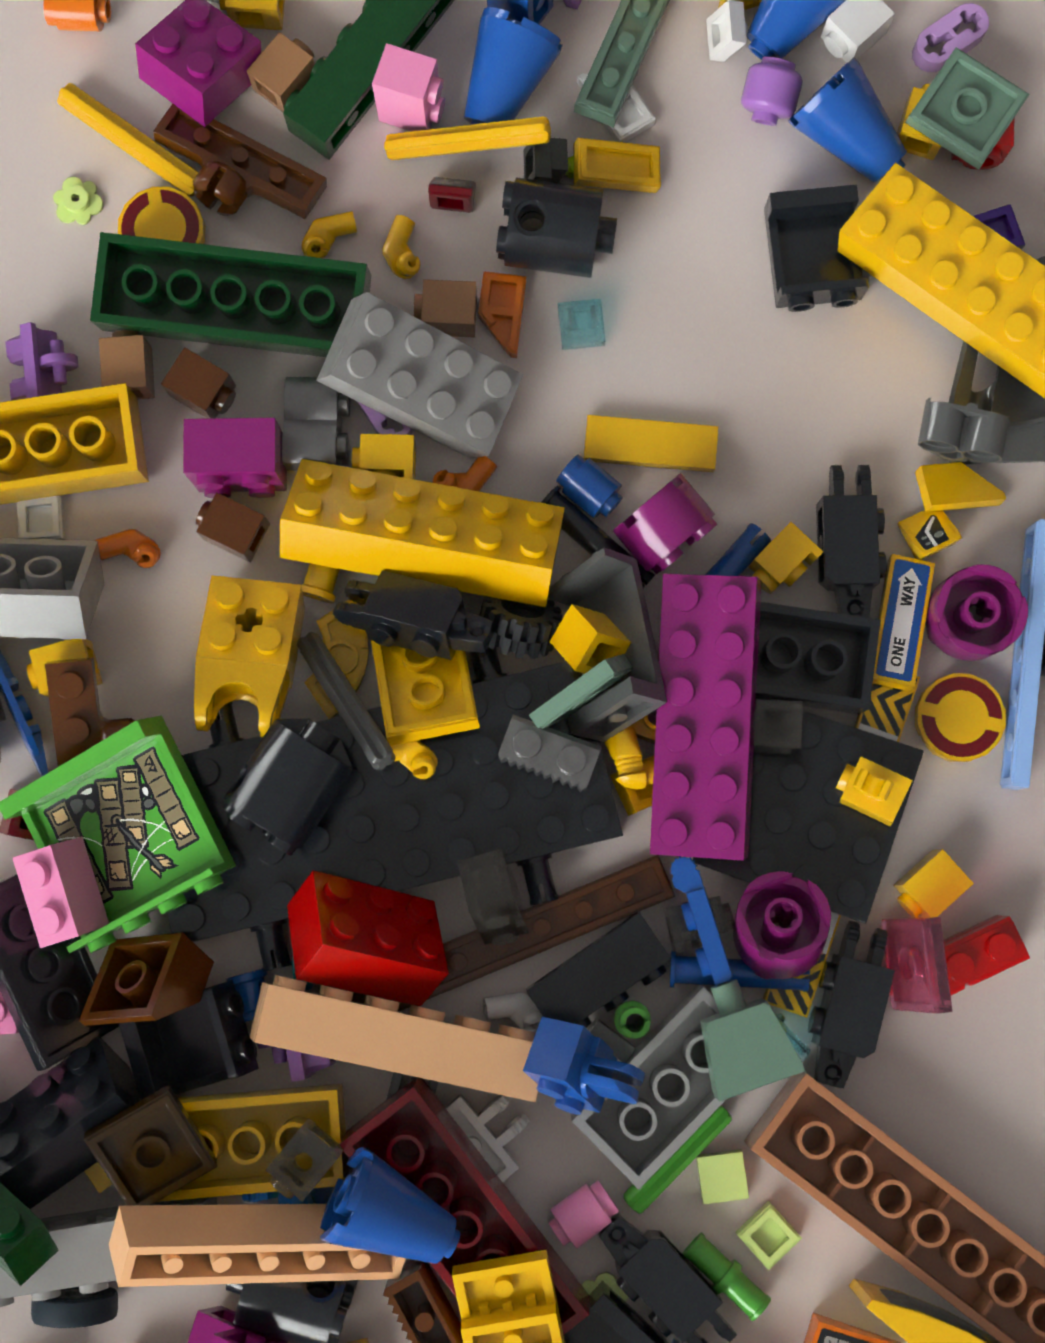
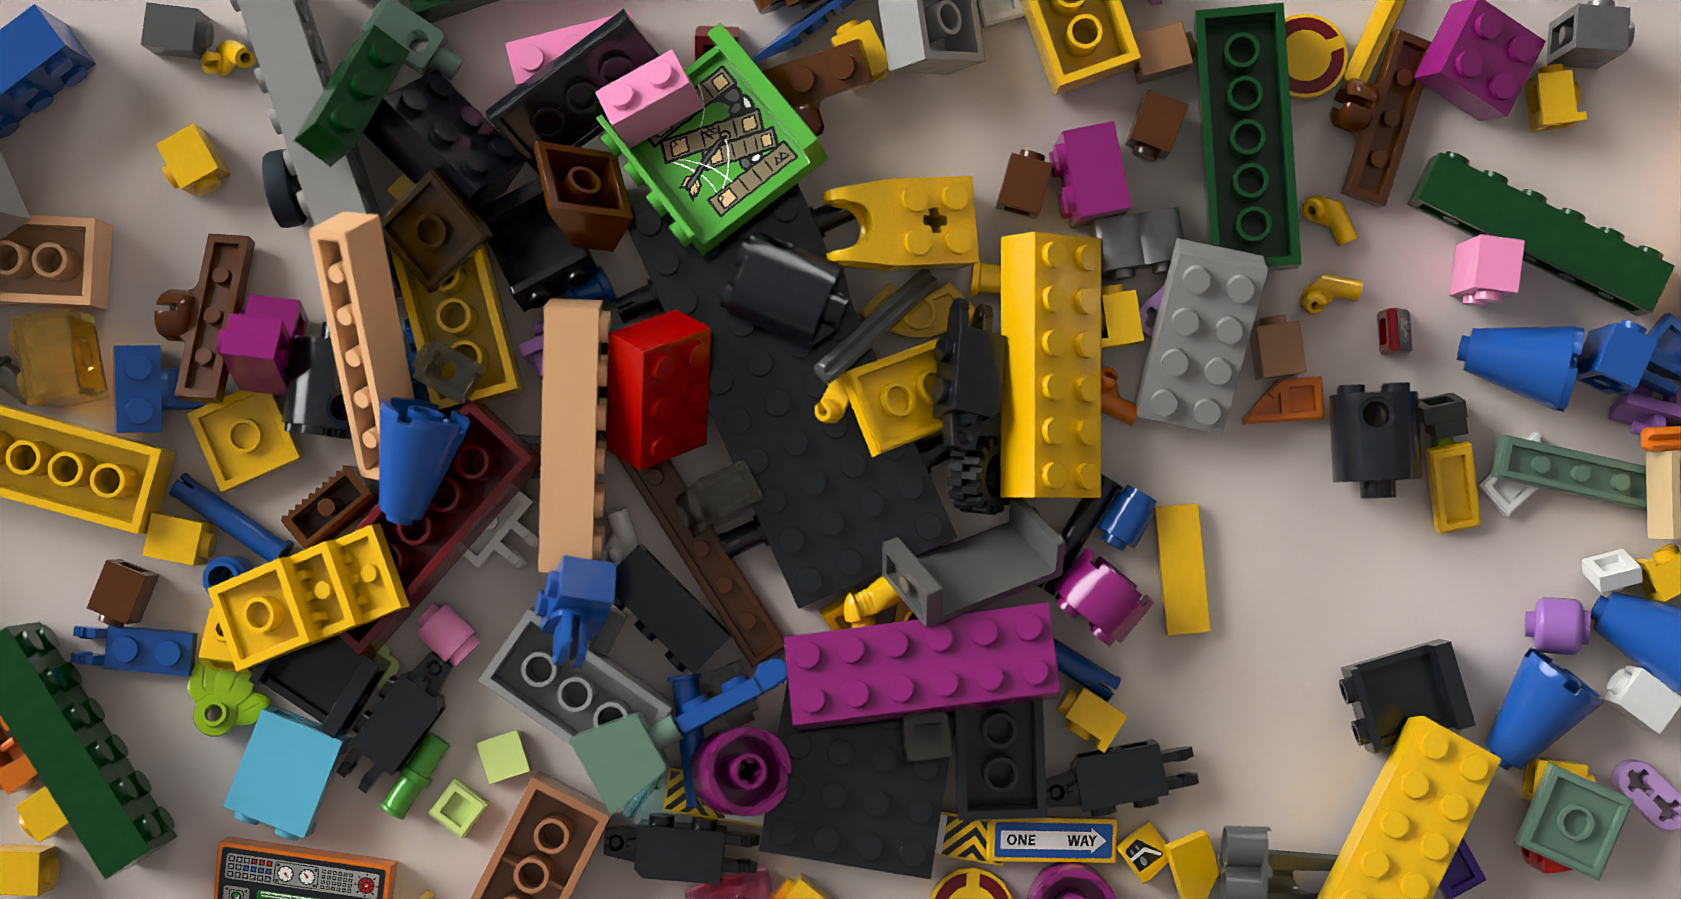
camera: 85 degrees right, 5 degrees up
orange arm [95,529,161,568] -> none
medium nougat brick [247,32,315,112] -> none
yellow axle [384,116,551,160] -> none
flat silver brick [498,714,602,792] -> none
sand green tile [529,654,633,729] -> none
yellow brick [549,604,632,674] -> none
clear light blue tile [557,299,606,350] -> none
bright green pin [614,1000,651,1039] -> none
bright green axle [623,1105,732,1214] -> none
yellow brick [836,757,913,826] -> none

